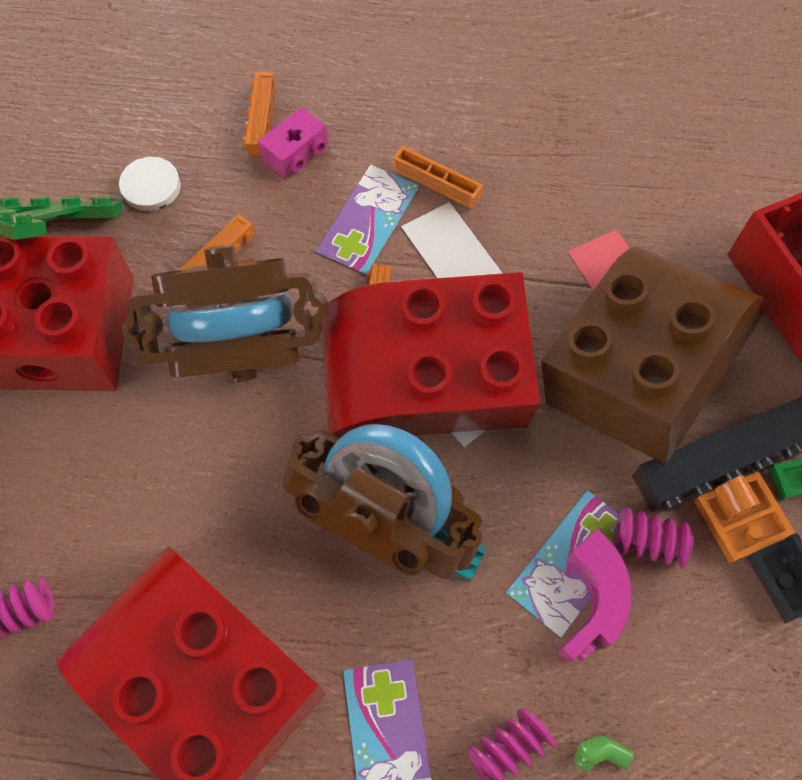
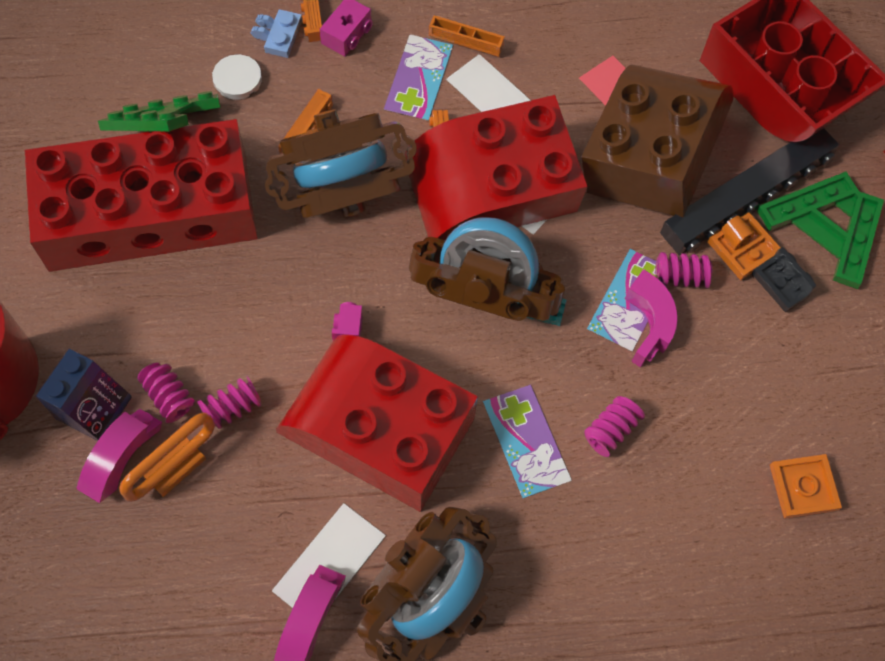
camera: 15 degrees left, 0 degrees up
bright green arm [574,735,634,771] -> none
none -> light blue hinge [250,9,302,58]
none -> dark pink brick [332,302,363,340]

